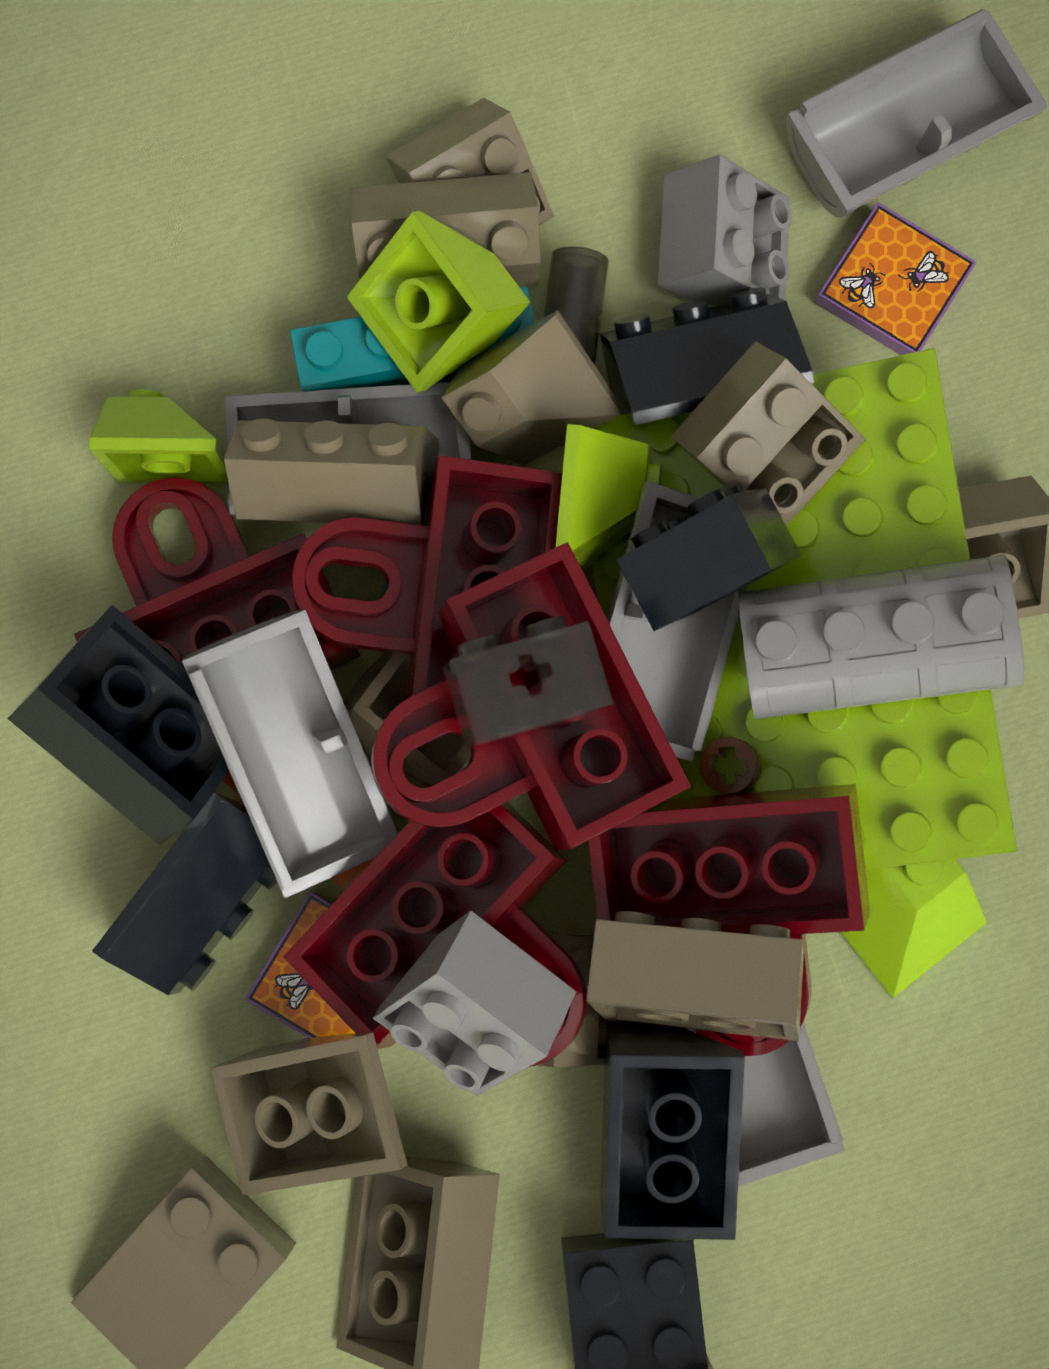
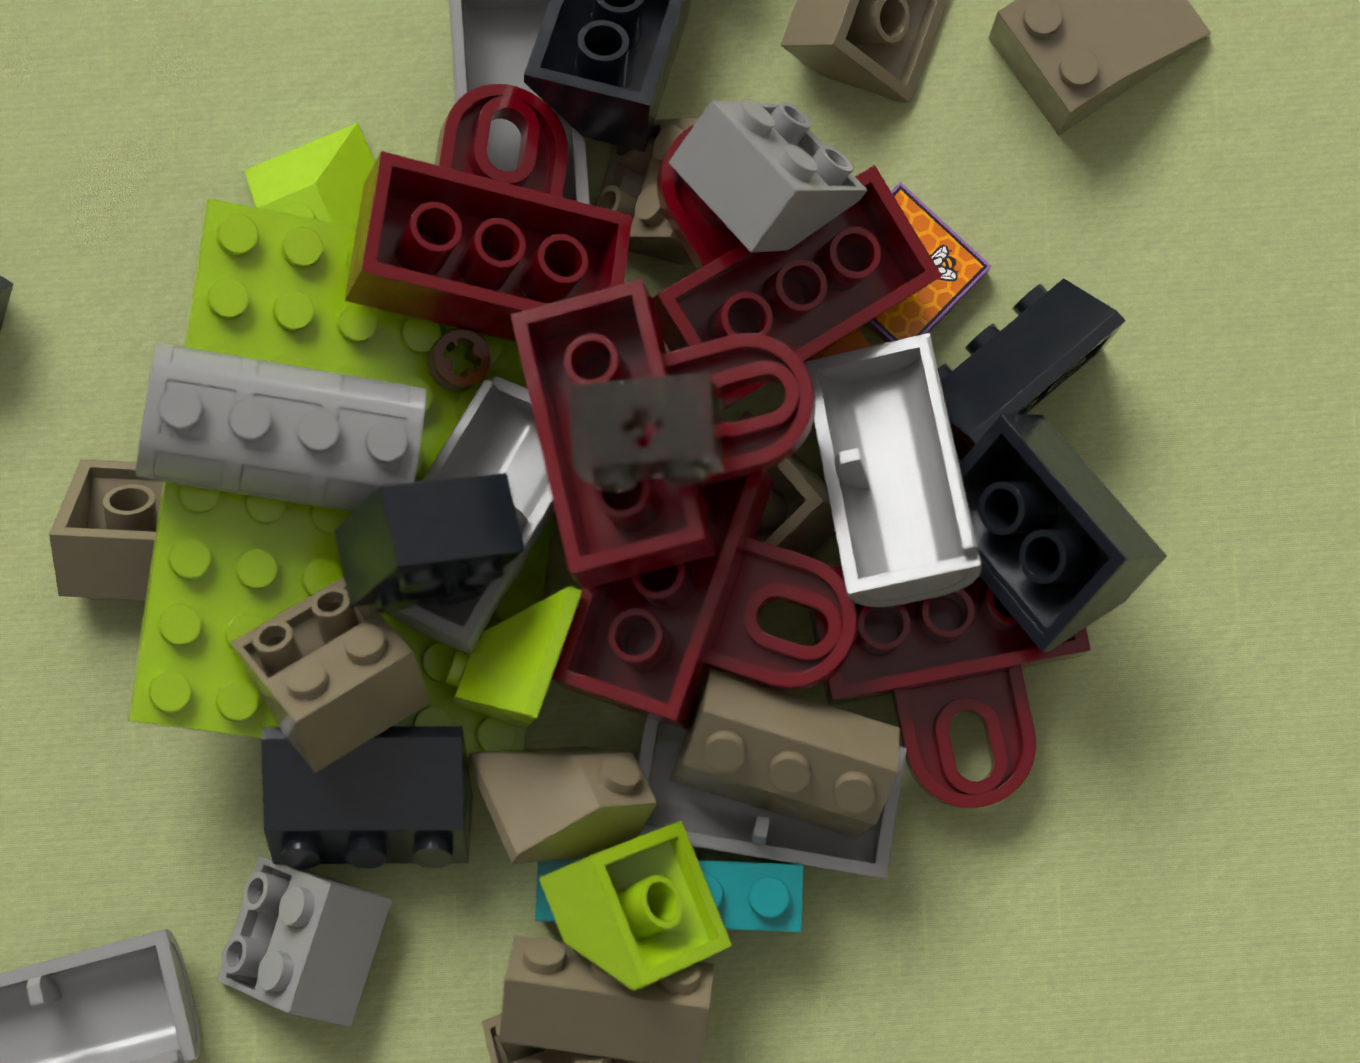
camera: 160 degrees left, 0 degrees up
lime slope [89,389,228,484] -> none
dark tan slope [210,1032,408,1196] -> none
clear smoke pin [543,246,609,366] -> none
dark tan slope [586,911,804,1041] -> none
tile [814,202,977,355] -> none

